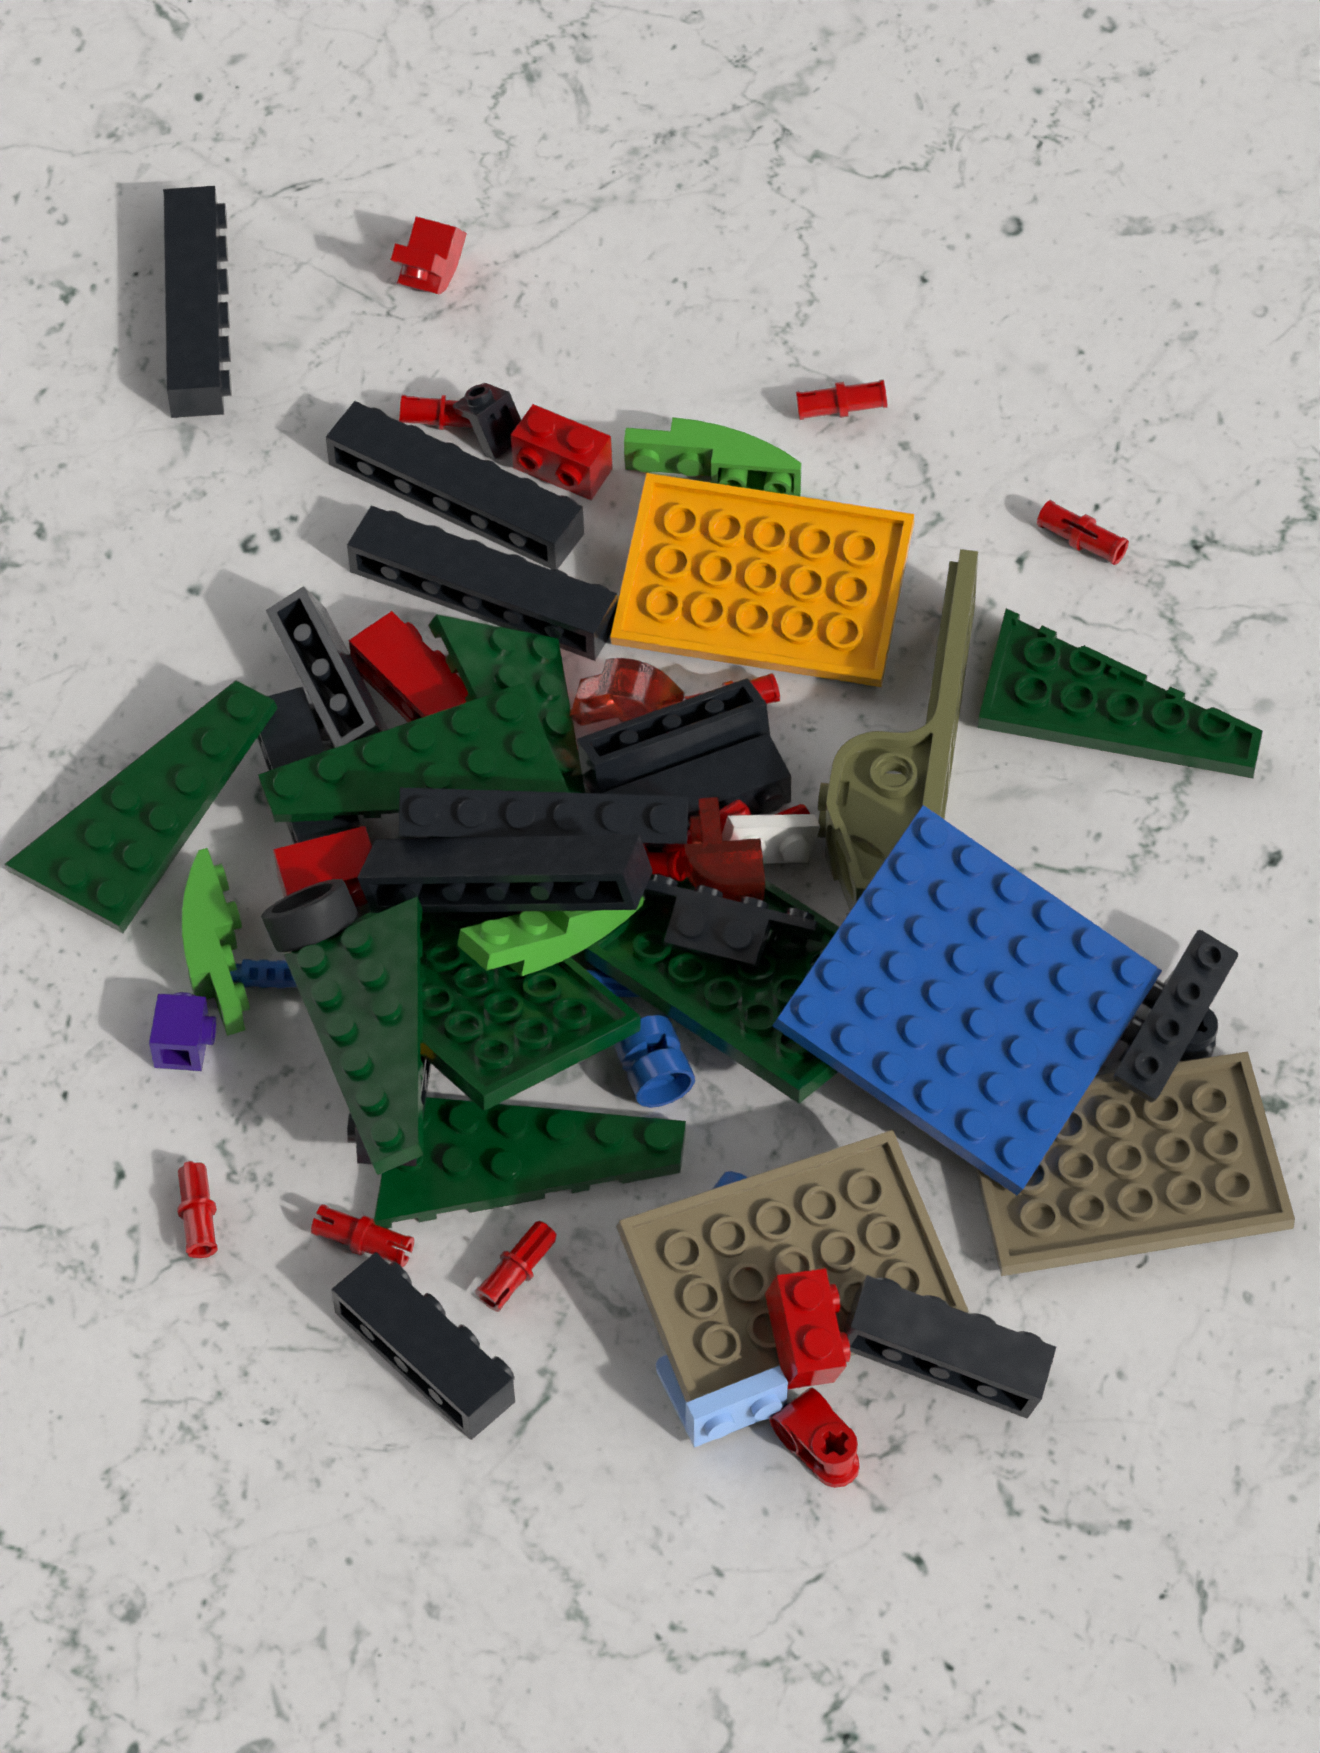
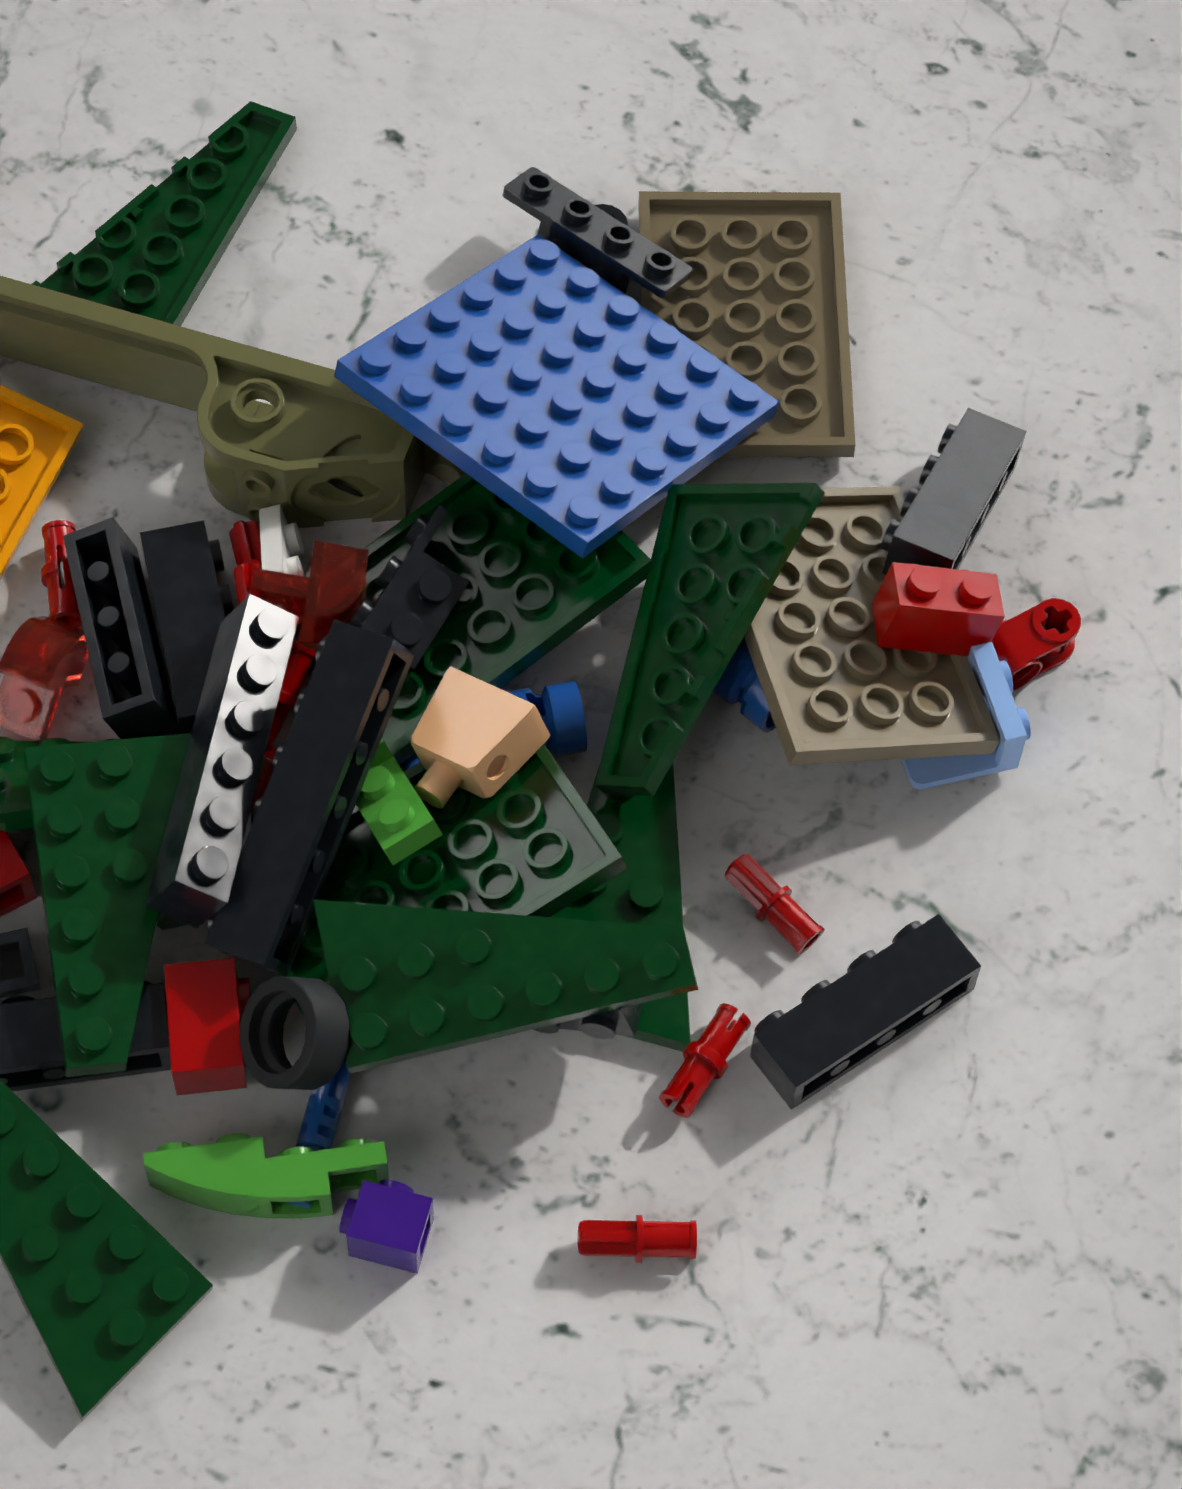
camera: 85 degrees left, 5 degrees up
none -> light nougat torso [411,666,550,808]
none -> dark green wing [595,483,825,796]

